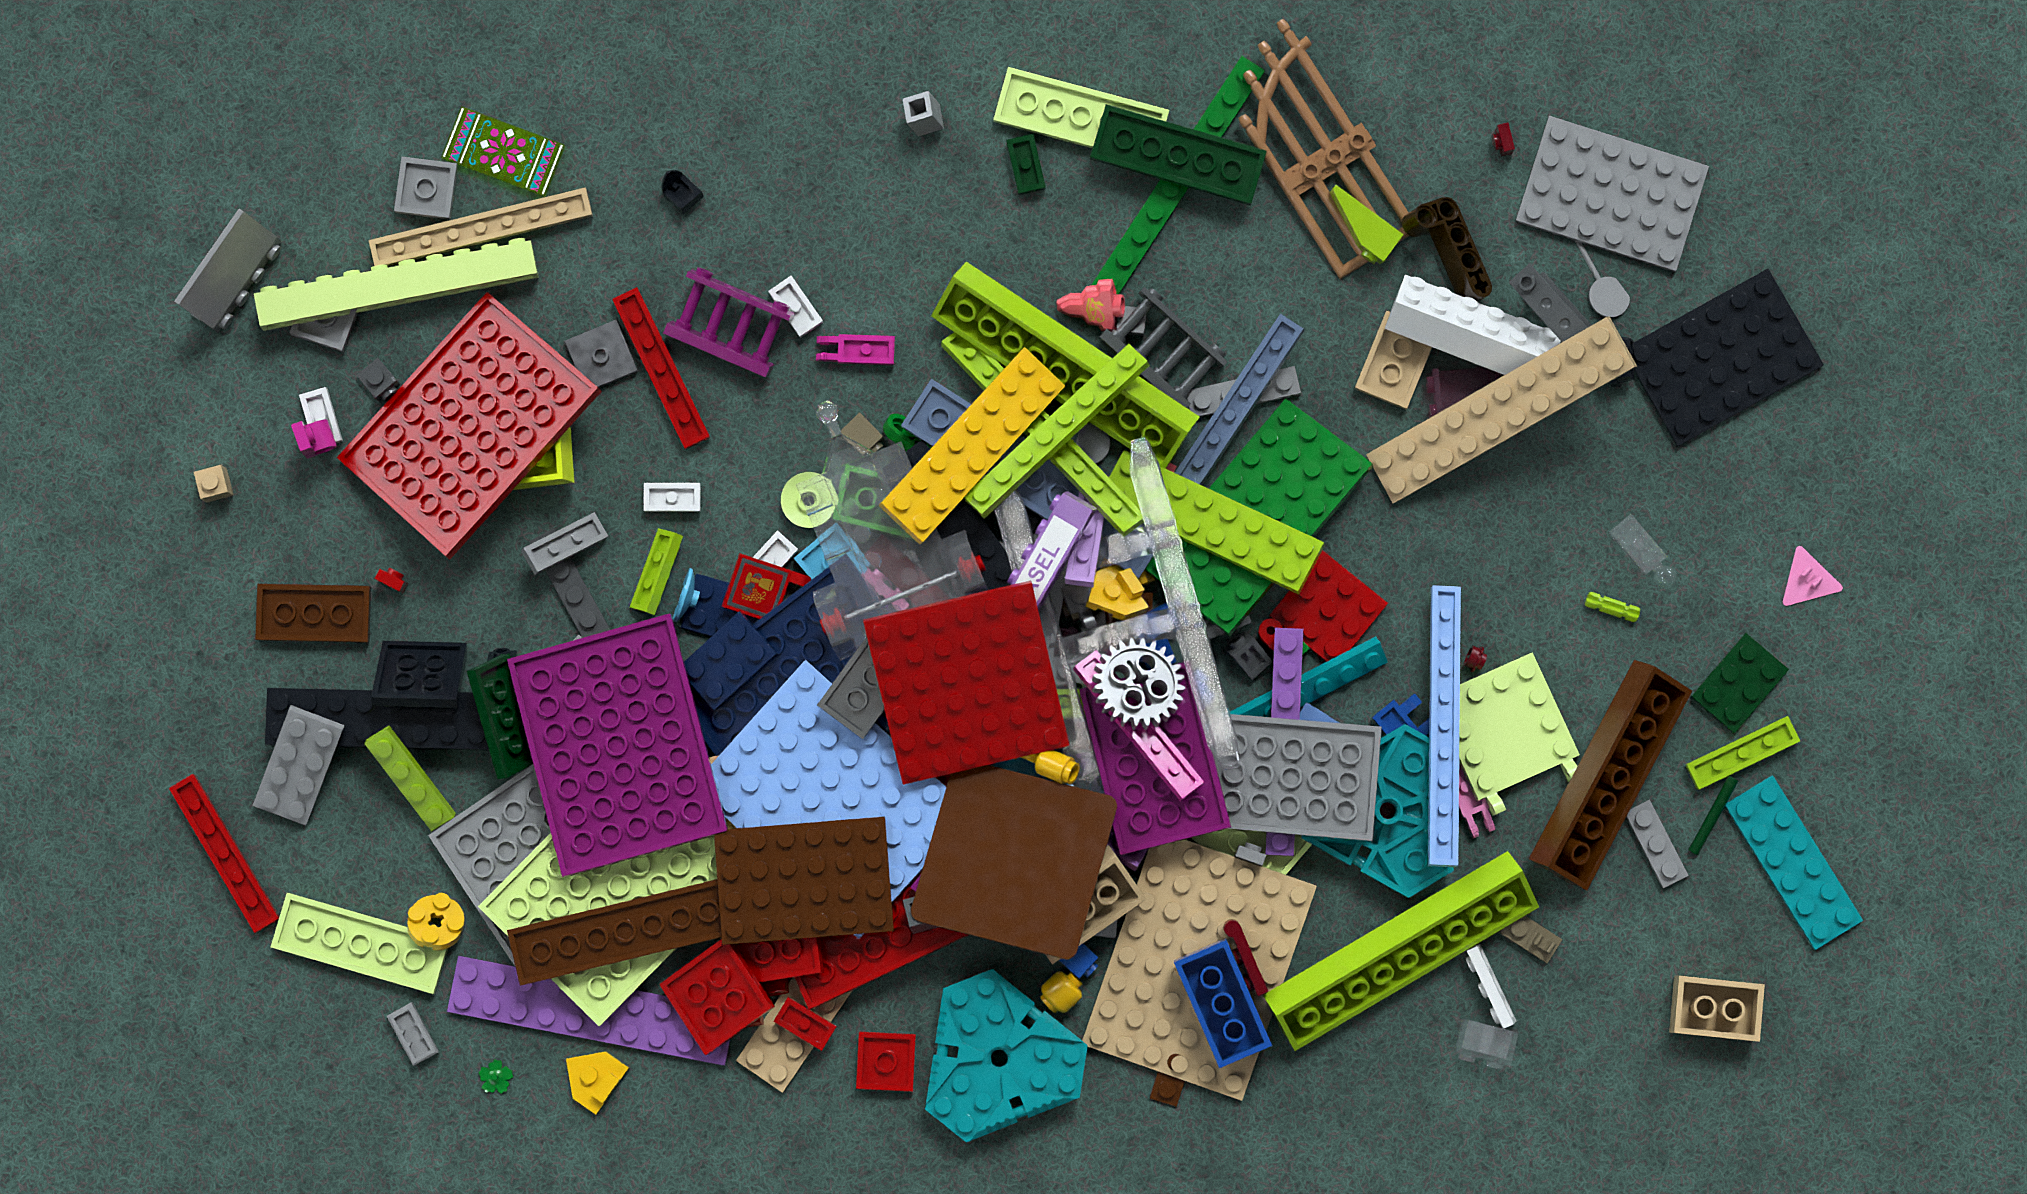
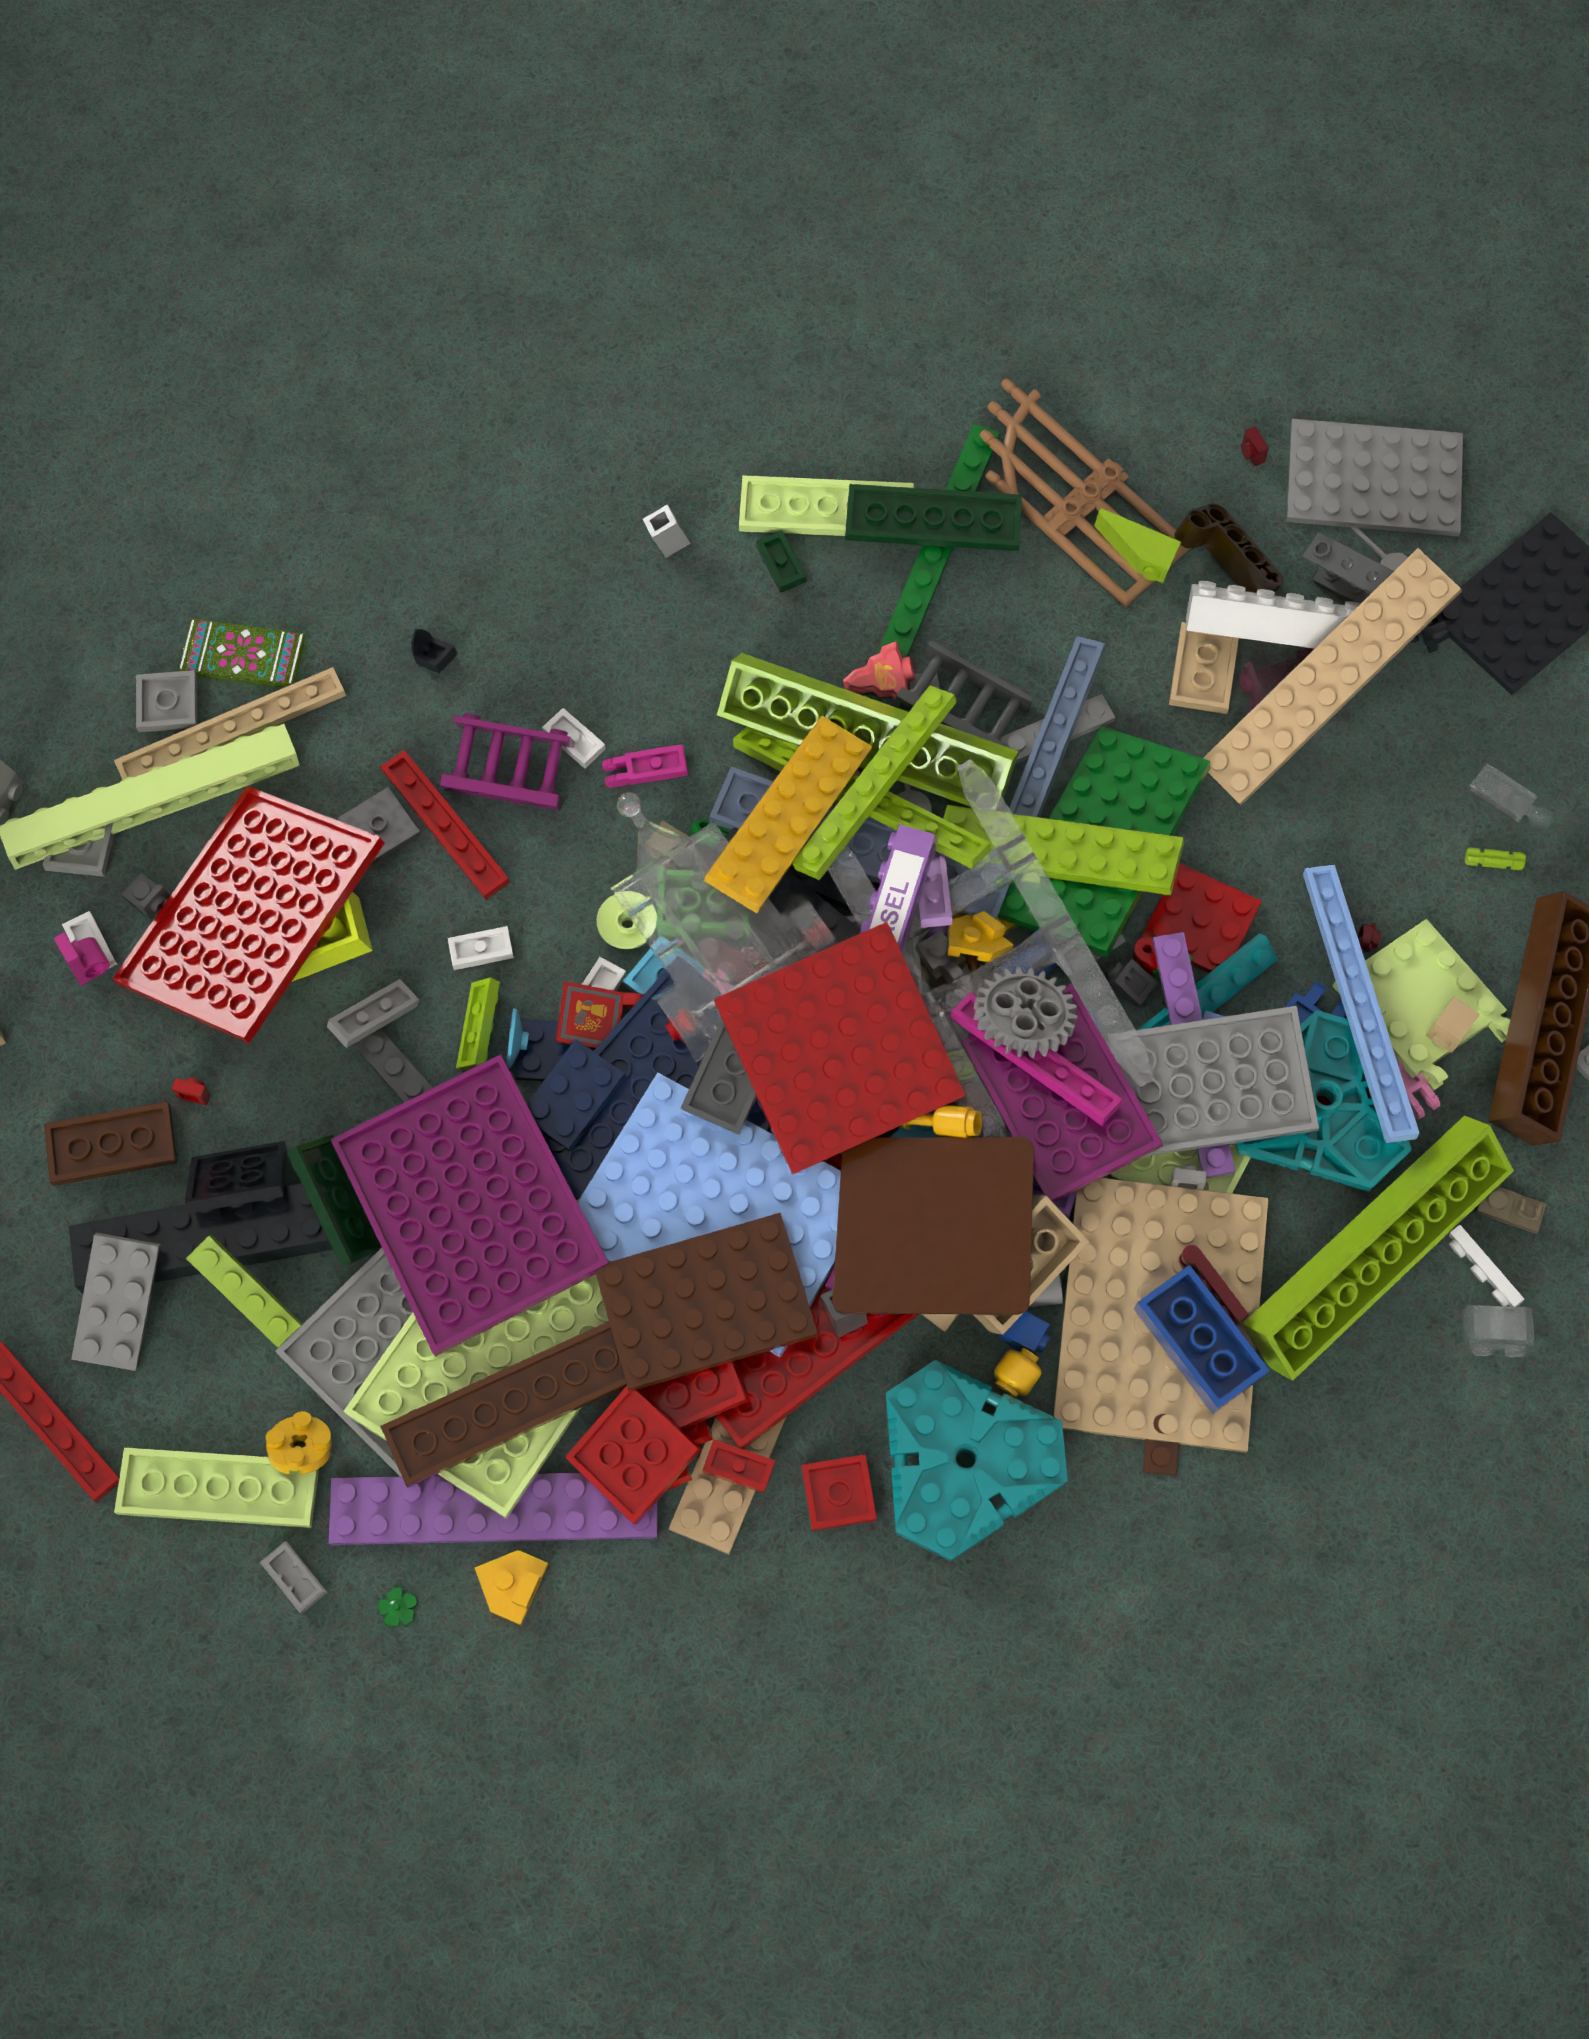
camera: 15 degrees left, 15 degrees down
none -> tan brick [1426,997,1480,1053]

